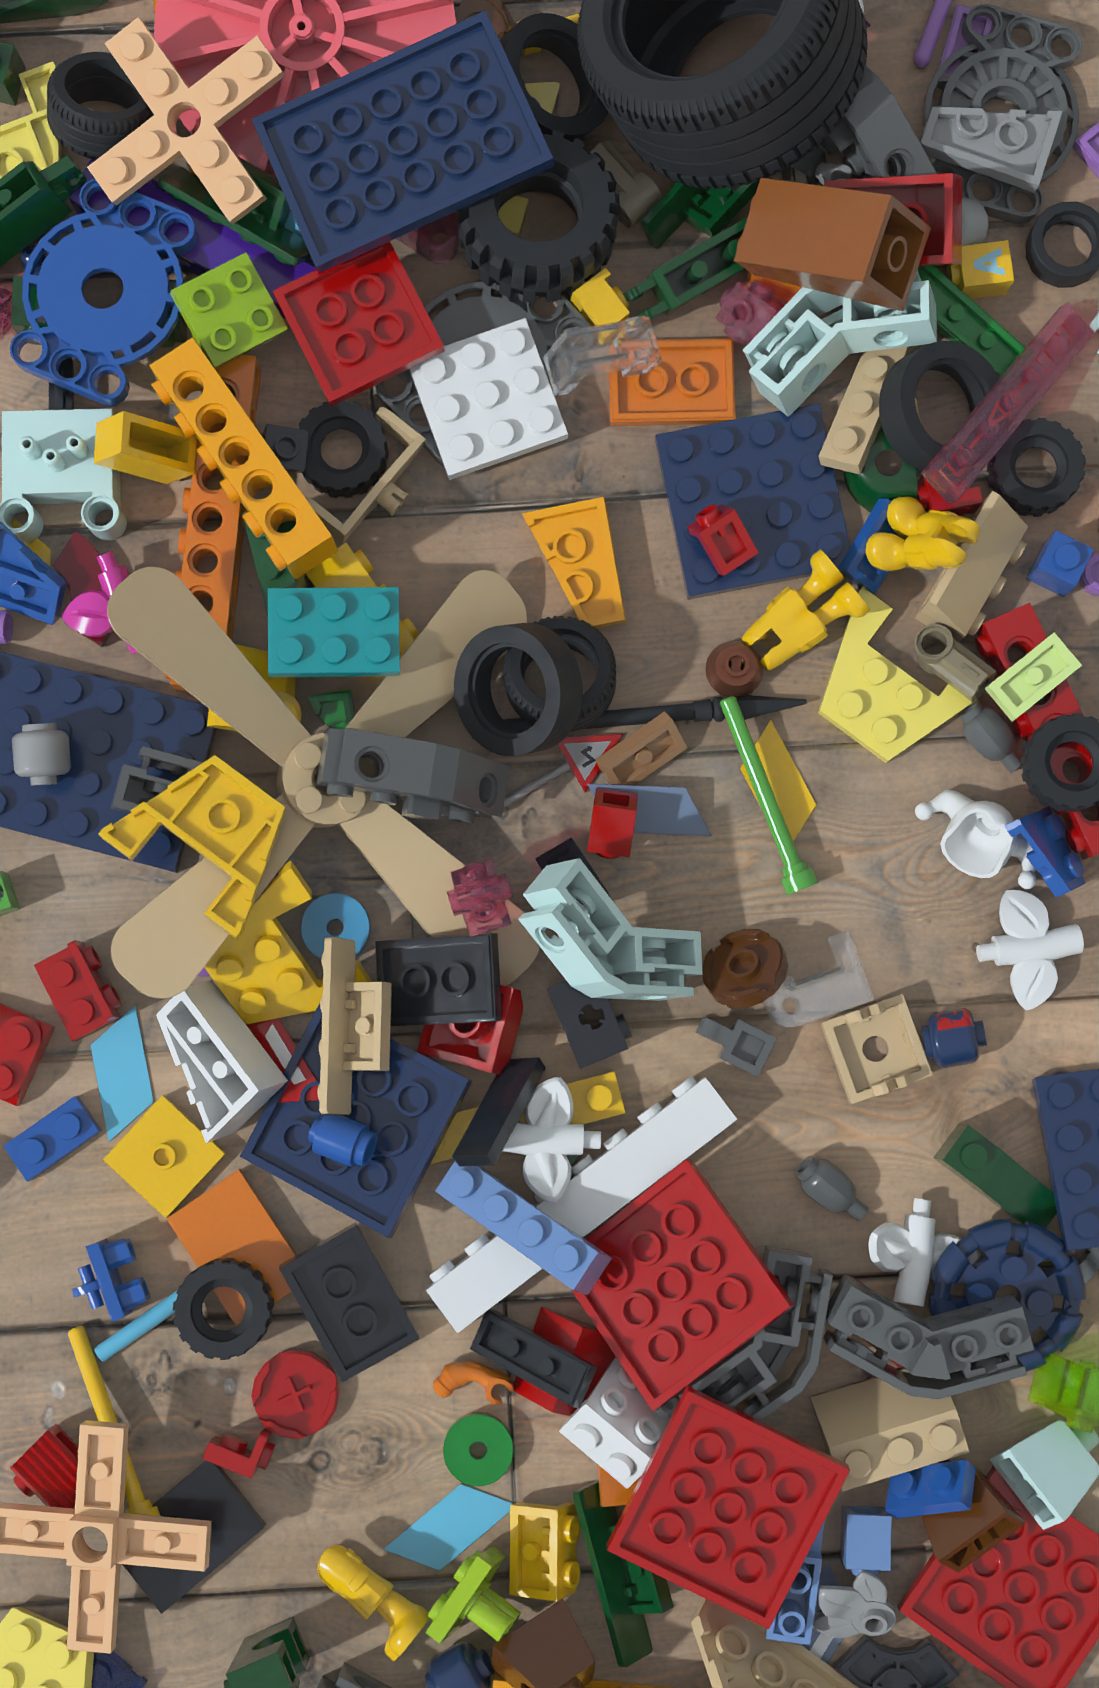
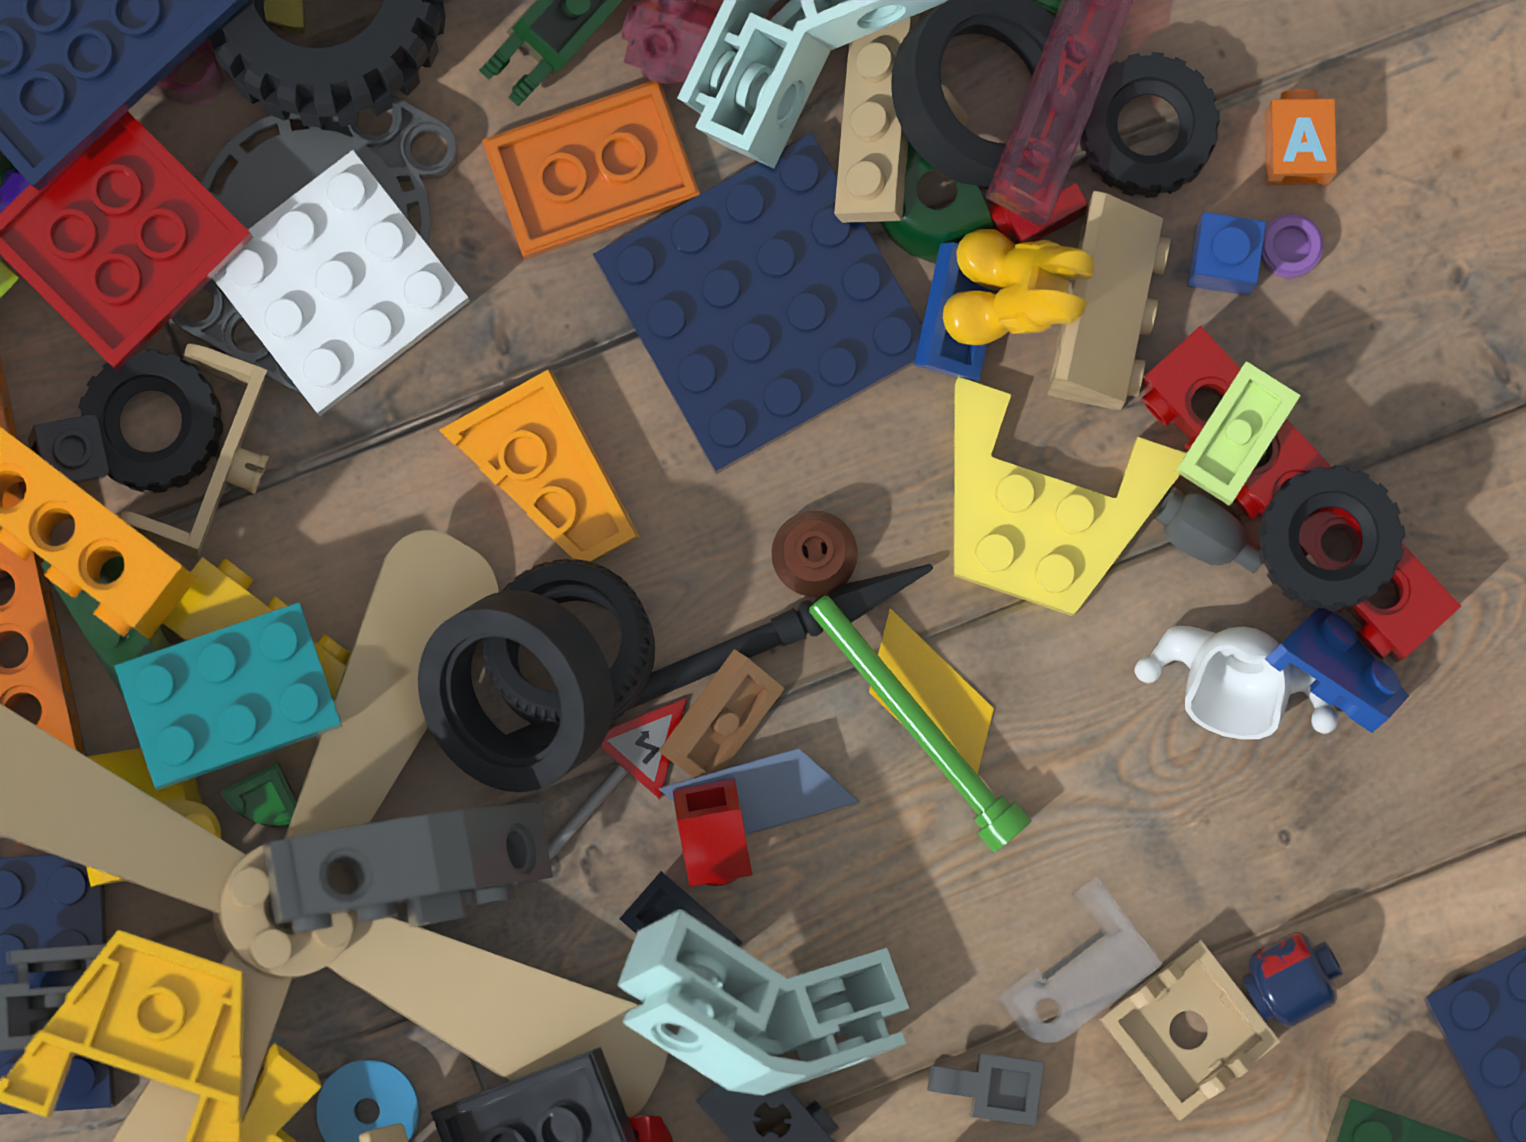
camera: 15 degrees left, 0 degrees up
clear pink brick [447,859,513,937] -> none
clear piece [543,316,662,397] -> none
yellow brick [570,267,633,343] -> none
red bracket [687,504,759,576] -> none
reddish brown tile [702,929,788,1008] -> none
yellow piece [741,549,870,671] -> none
dark tan piece [914,624,997,703] -> none
white plant [976,890,1084,1010] -> none

